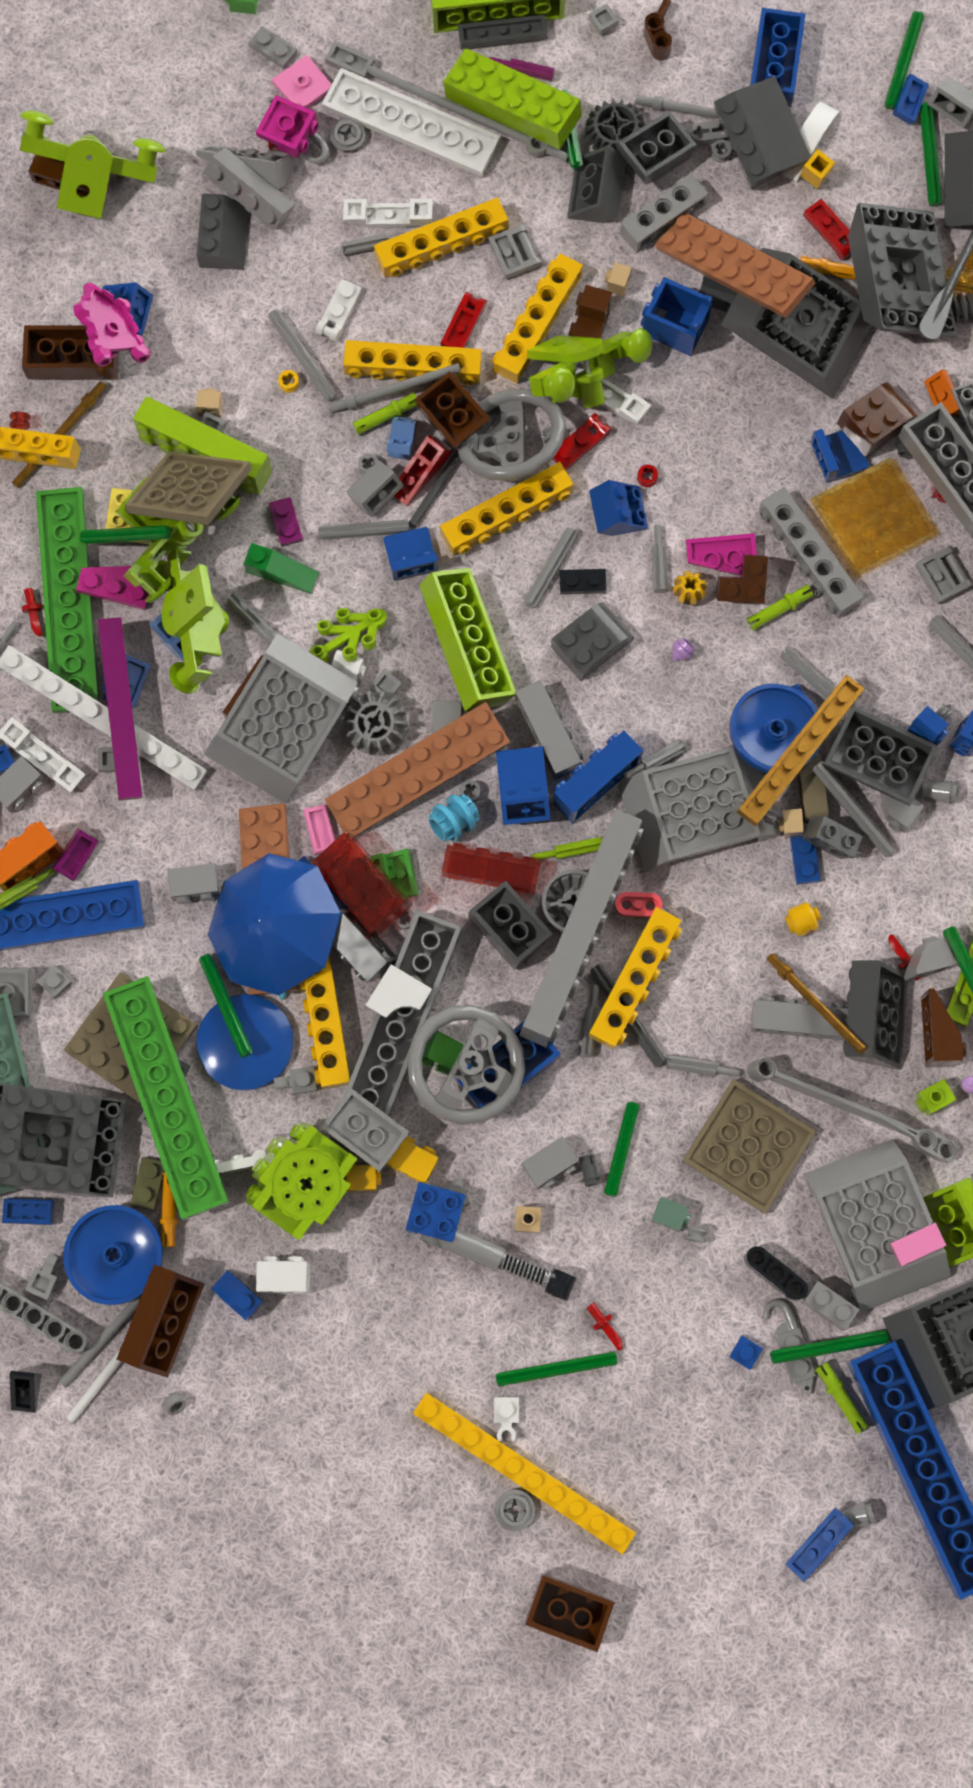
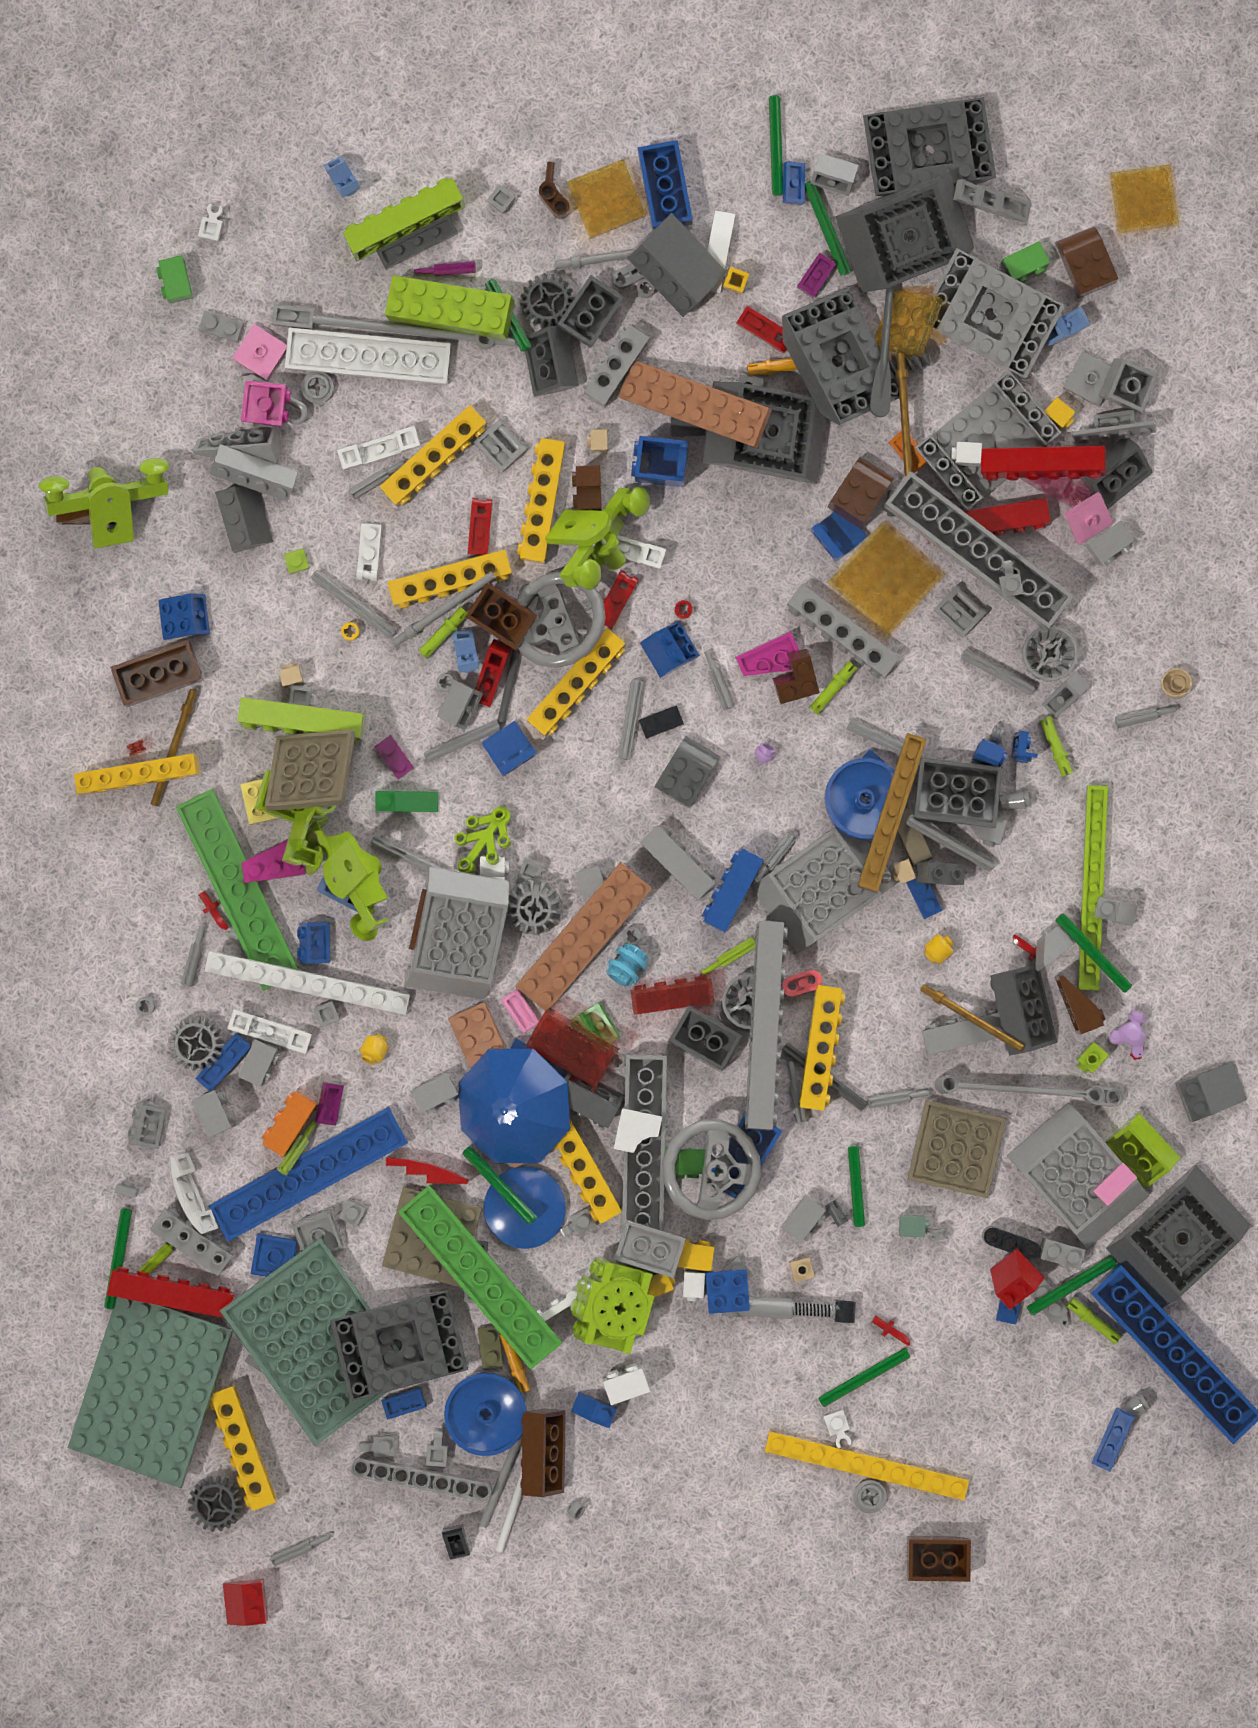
camera: 20 degrees left, 10 degrees up
dark pink shield [73,282,151,367] -> none
green axle [79,525,172,544] -> none
magenta tile [98,617,143,801] -> none
lime brick [419,568,516,712] -> none
blue slope [496,746,551,825] -> none
yellow piece [672,571,707,606] -> none
none -> lime plate [284,548,310,574]
none -> yellow head [359,1033,389,1065]
none -> red slope [386,1157,469,1184]
none -> clear yellow plate [567,159,646,239]
none -> white brick [683,1271,705,1301]
none -> magenta plate [797,252,836,299]
none -> pearl gold bar [896,353,913,477]
none -> red slope [990,1248,1045,1310]

